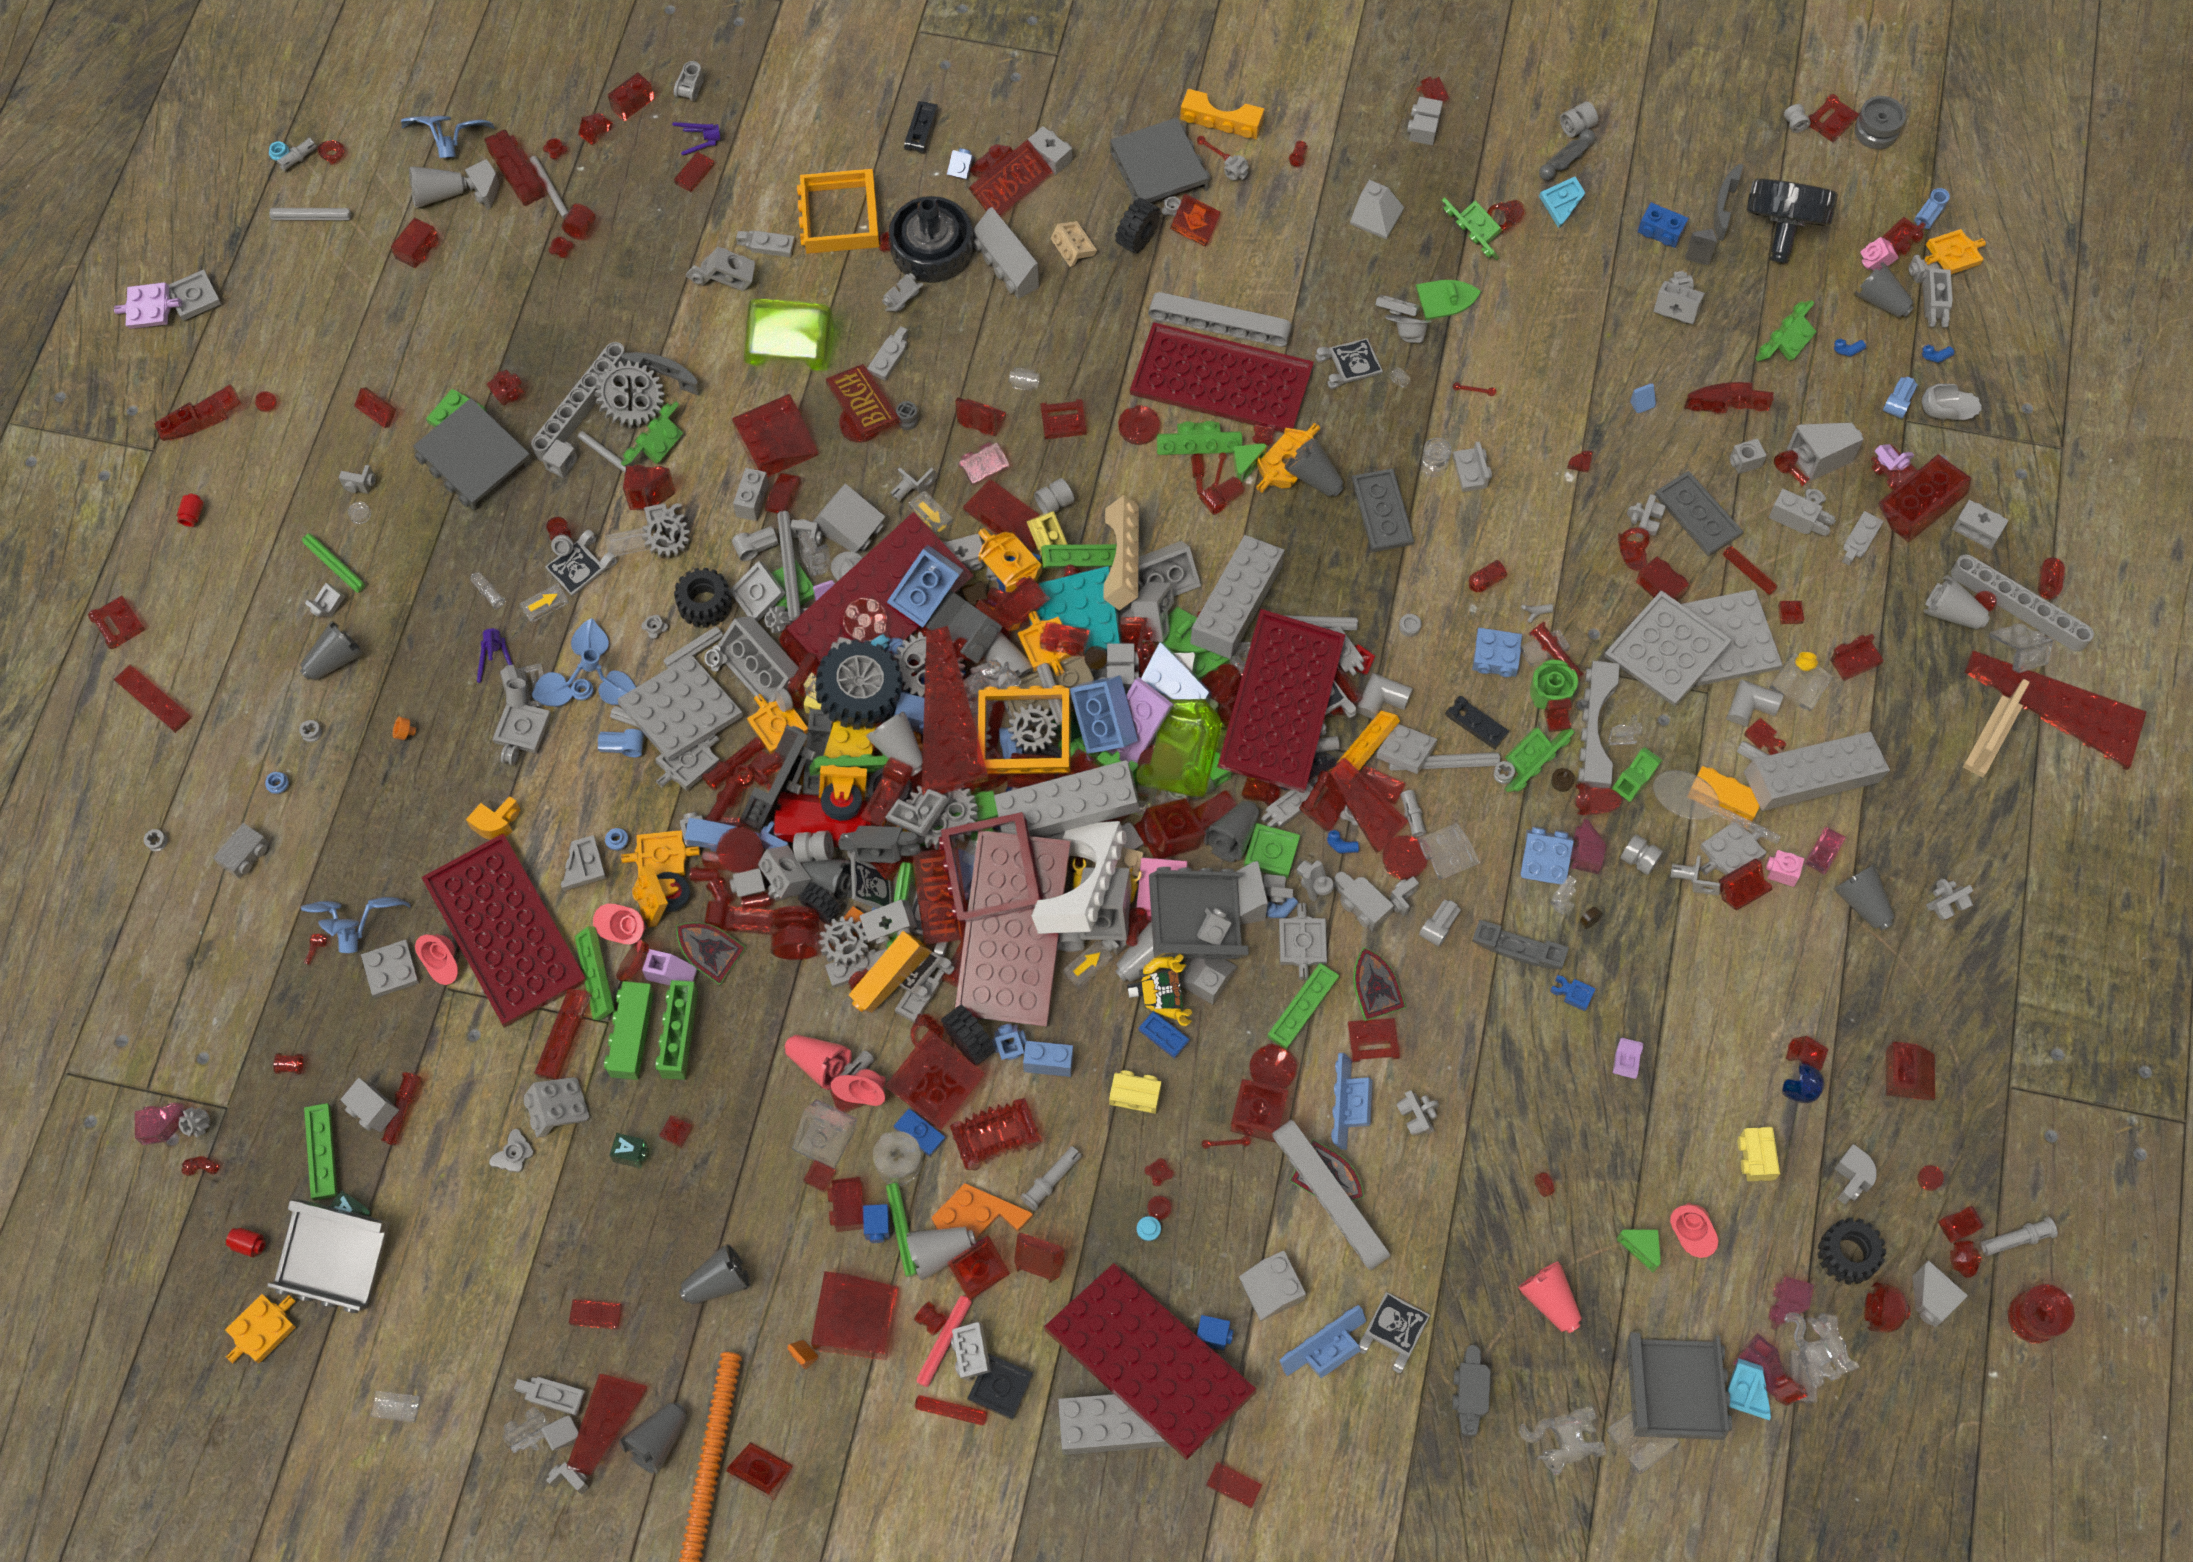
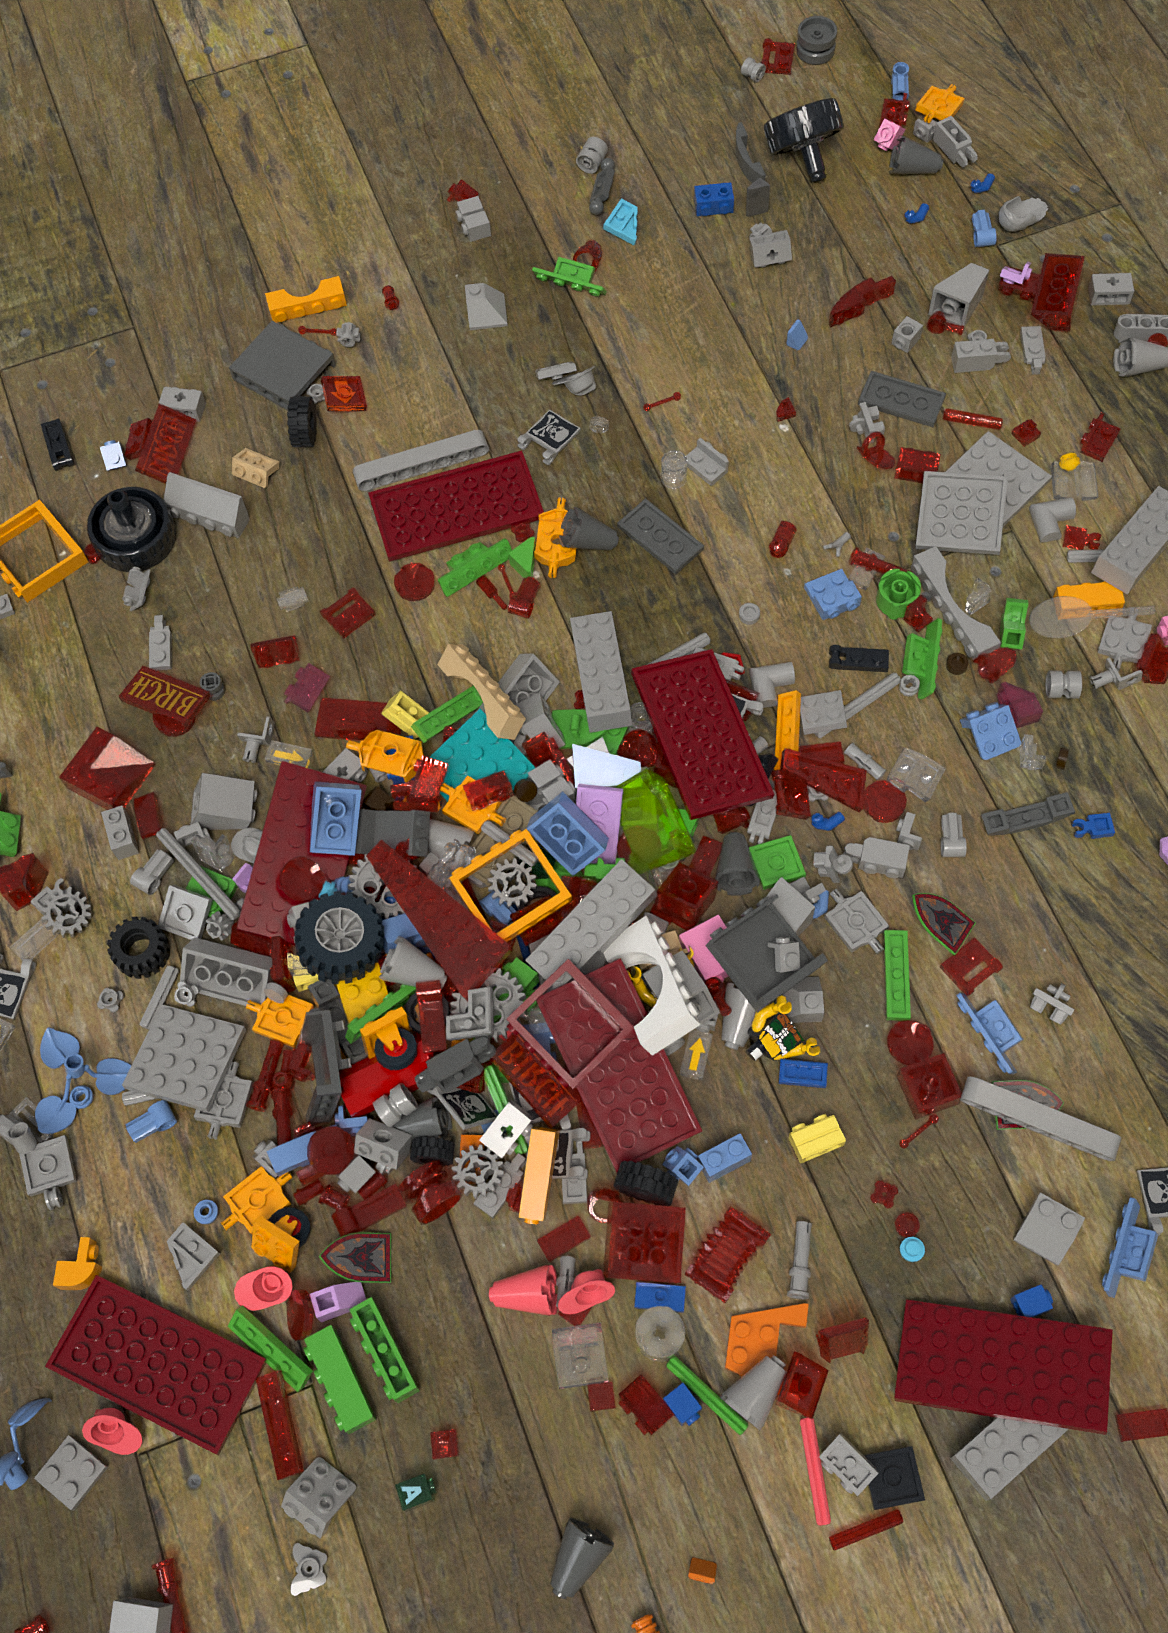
camera: 30 degrees left, 0 degrees up
clear neon green windscreen [744,299,835,371] -> none
clear red slope [811,1271,899,1360] -> none
clear red wheel [914,1301,948,1336] -> none
light grey wheel [1034,478,1074,514] -> none
bright green shield [1416,280,1481,320] -> none
bright green bracket [1755,300,1816,361] -> none
none -> clear red tile [537,1216,591,1263]

